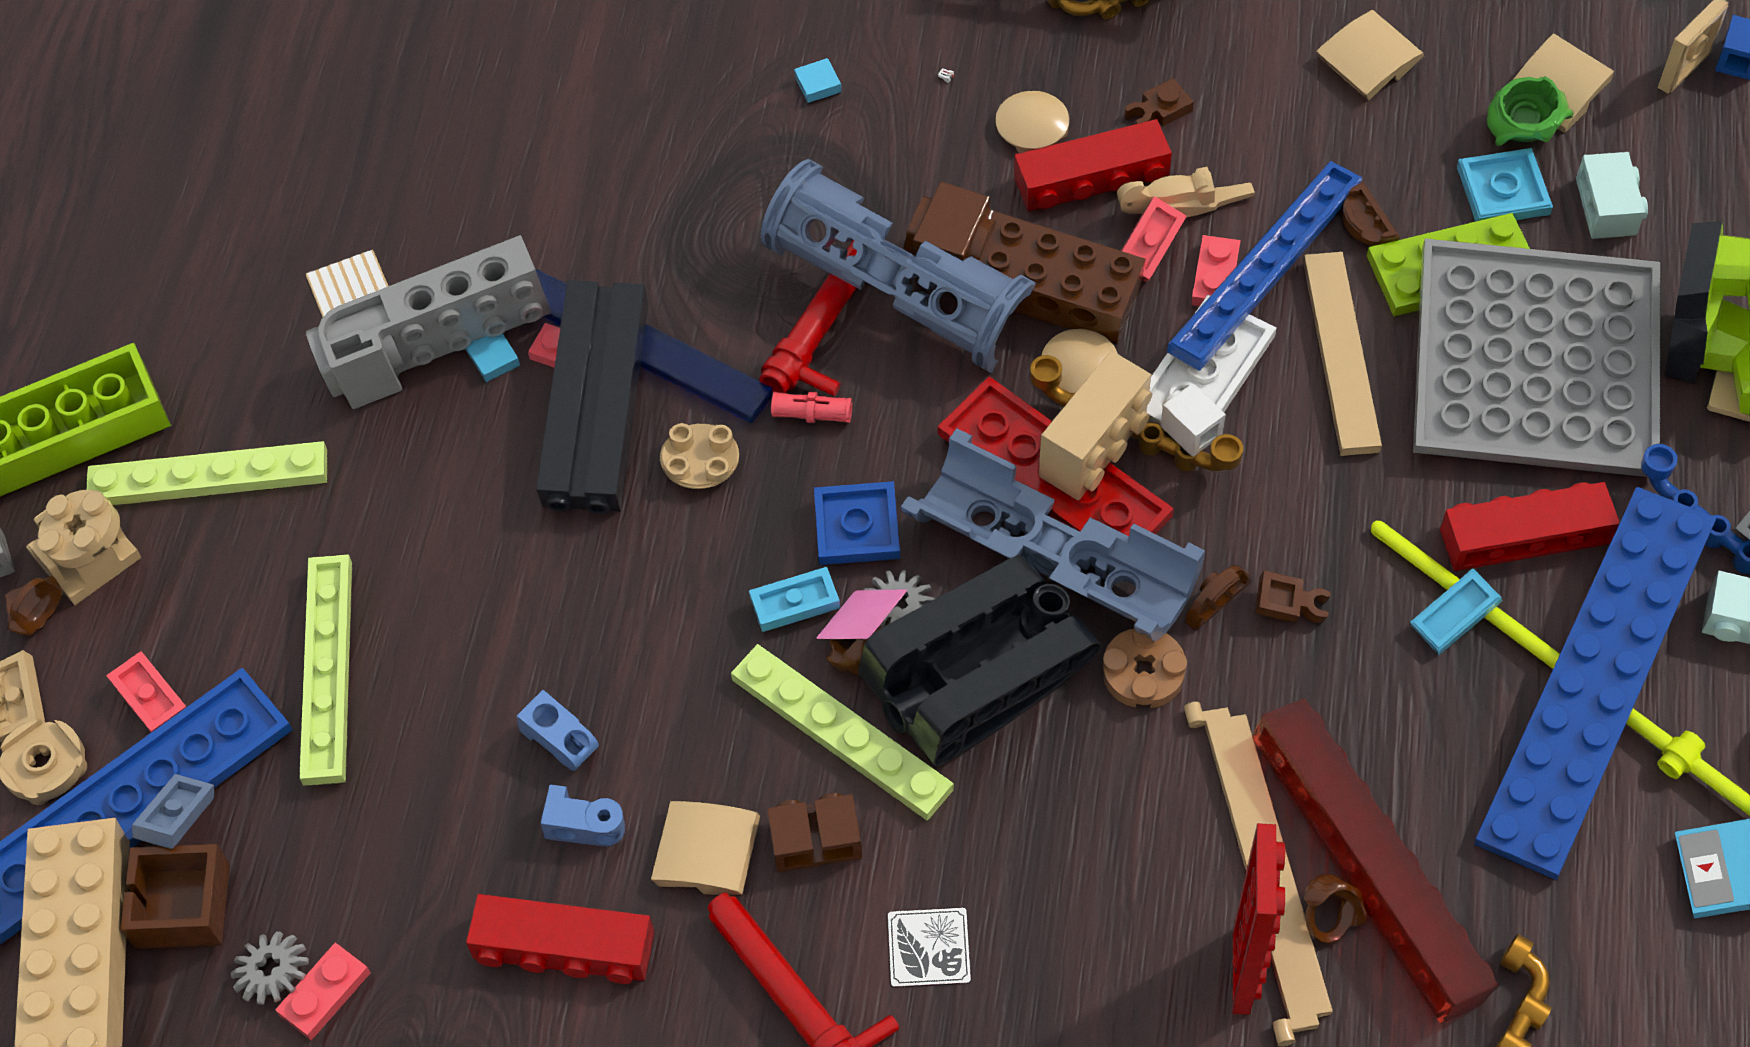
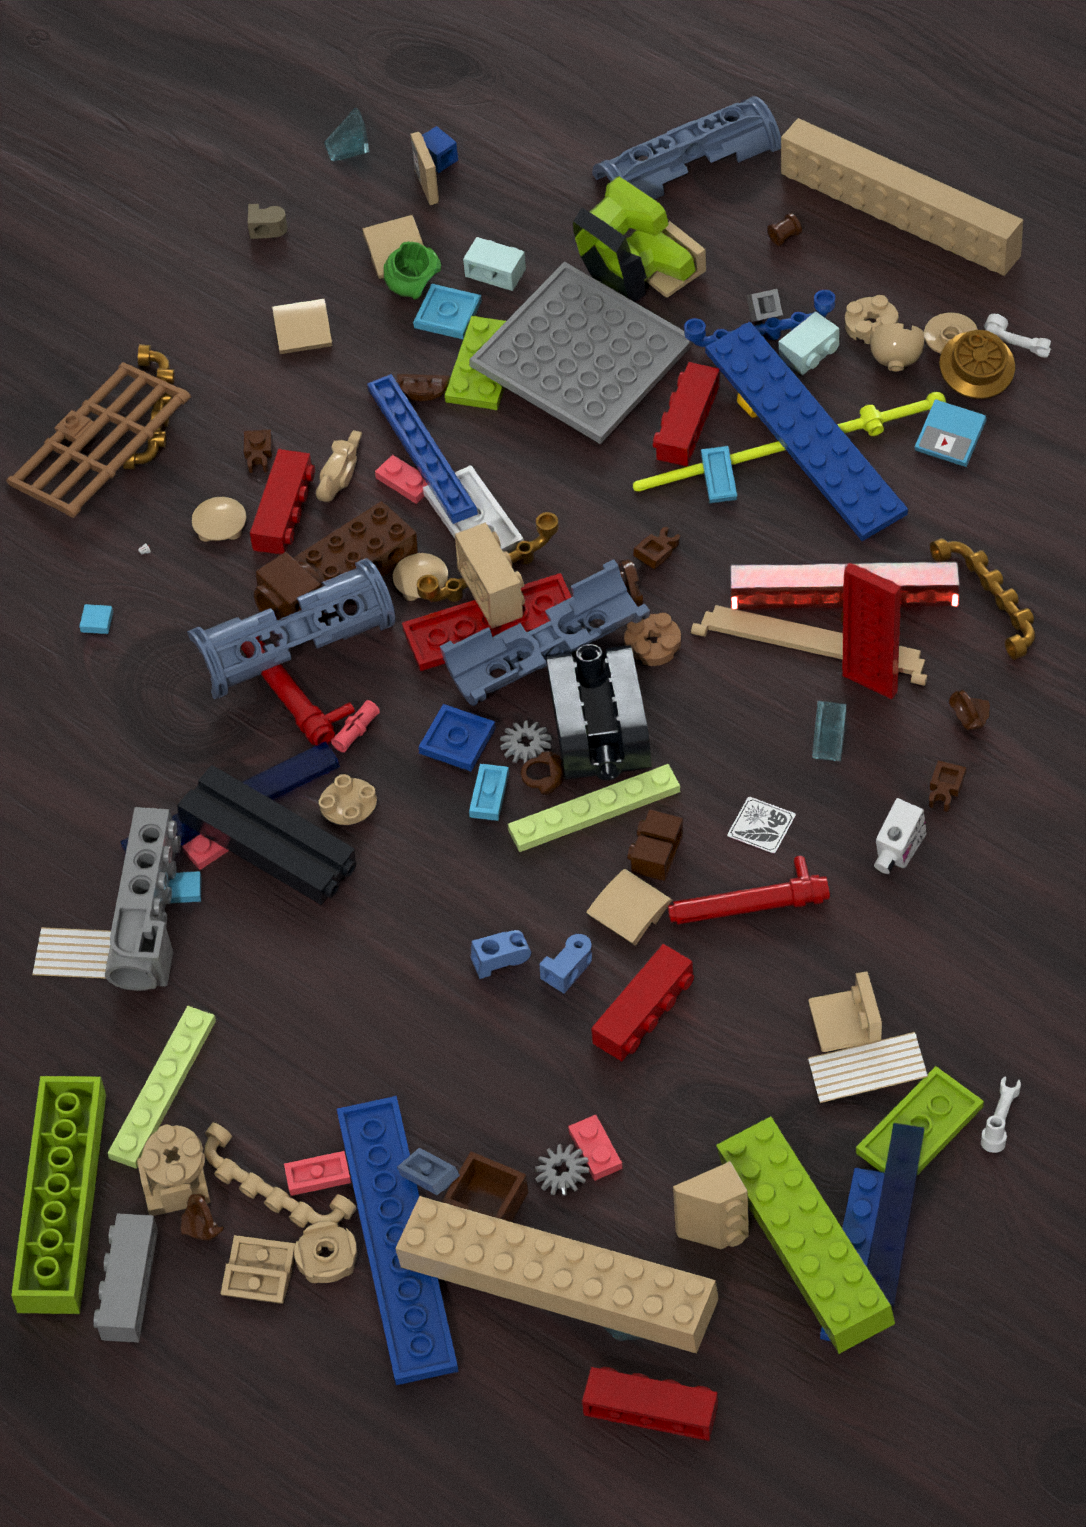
camera: 60 degrees left, 5 degrees down
yellowish green plate [300,555,352,786] -> none
bright pink sticker [817,589,907,639] -> none
coral plate [1121,196,1187,282] -> none
white brick [1160,383,1226,457] -> none
tan tile [1303,252,1382,456] -> none
none -> tan bar [204,1122,357,1228]
none -> clear light blue slope [812,700,847,761]

